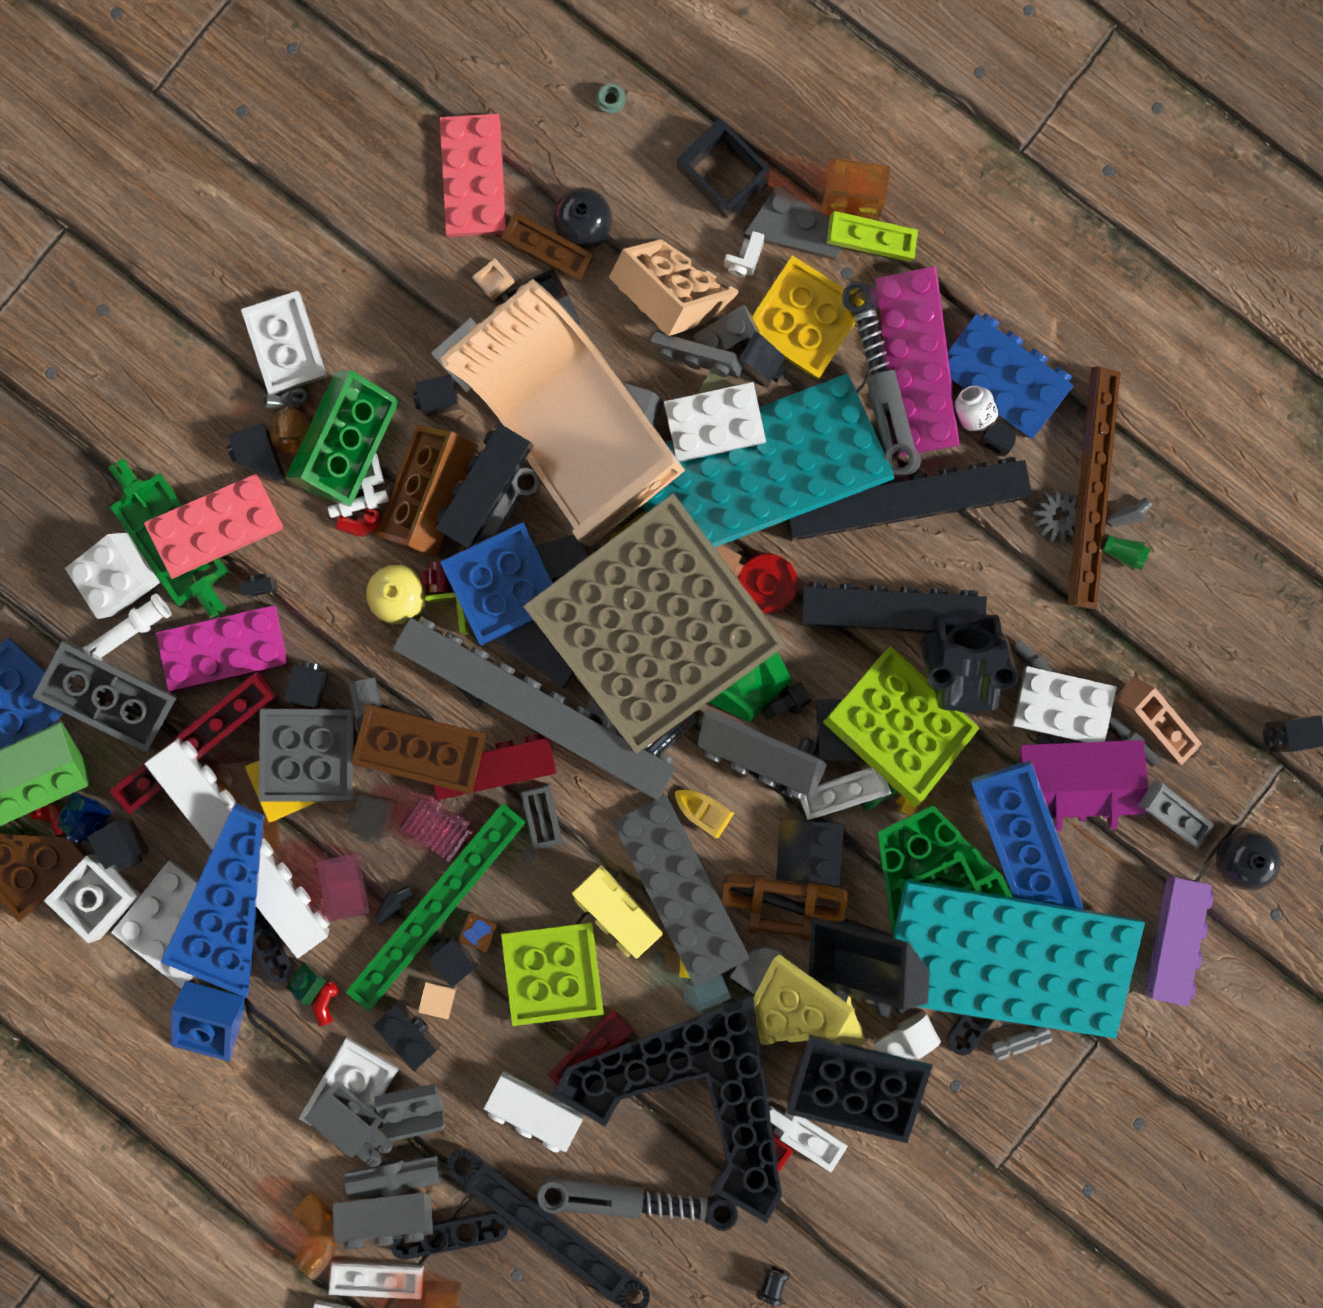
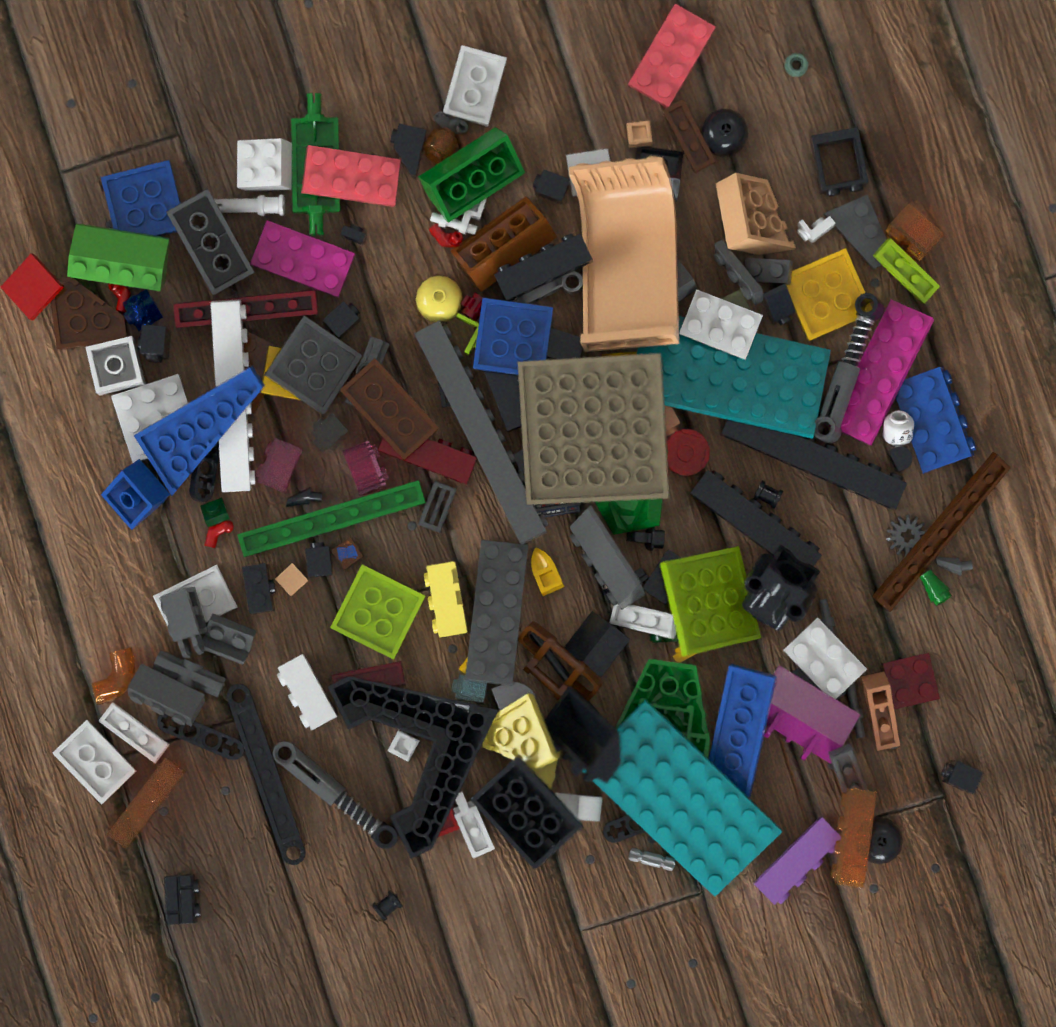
camera: 30 degrees right, 0 degrees up
none -> white tile [388,730,419,762]
none -> black bush [753,480,783,509]
none -> clear orange brick [831,788,877,888]
none -> dark red plate [882,653,940,709]

